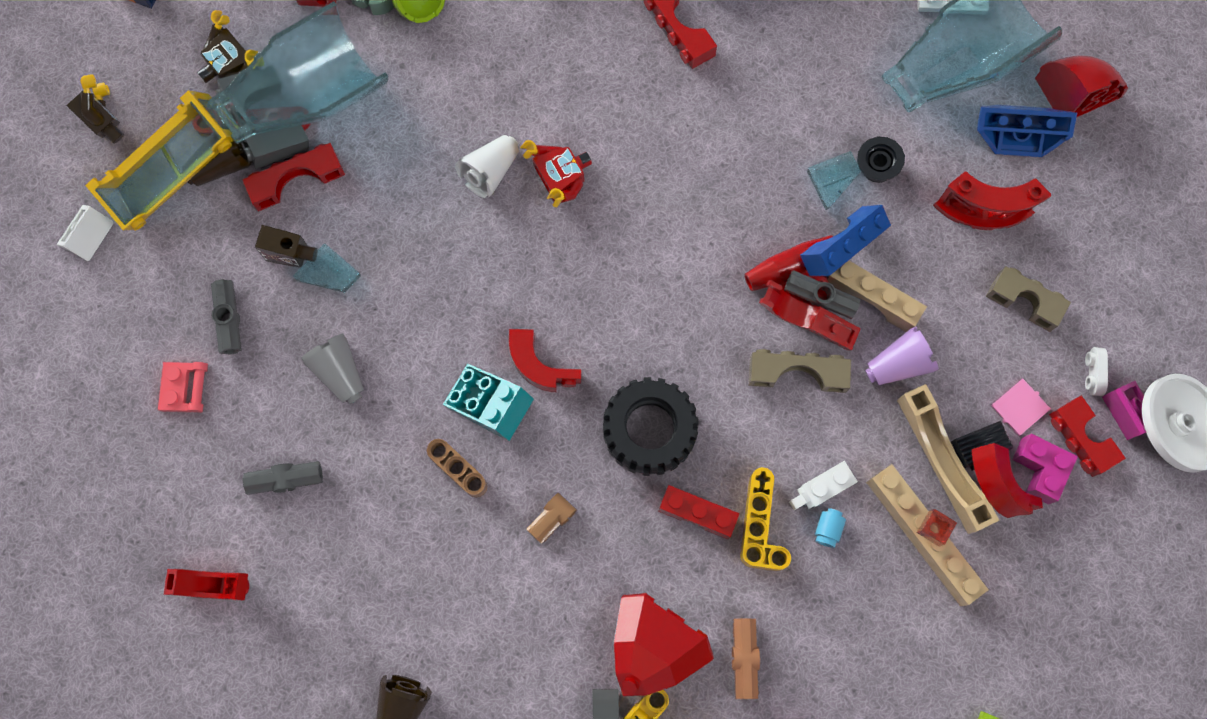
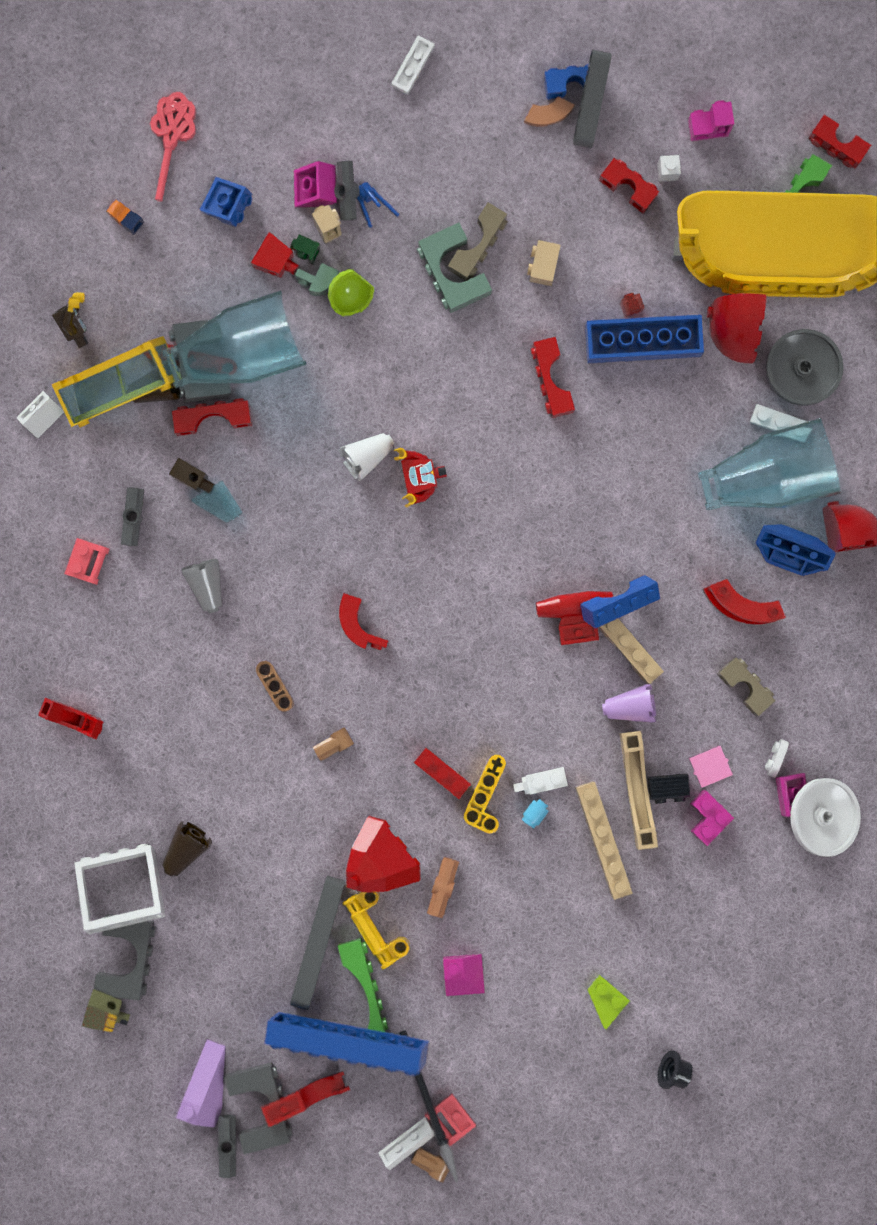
camera: 15 degrees right, 10 degrees up
torso [197,10,263,83] -> none
dark grey piece [242,461,323,495] -> none
teal slope [442,363,534,441] -> none
black tyre [603,377,699,476] -> none
dark tan arch [748,349,851,393] -> none
red piece [759,280,861,350] -> none
dark grey piece [784,270,861,319] -> none
clear light blue wing [807,151,861,210] -> none
black piece [857,136,905,183] -> none
clear red plate [916,509,957,547] -> none
red arch [972,443,1043,518] -> none
red arch [1049,395,1126,477] -> none

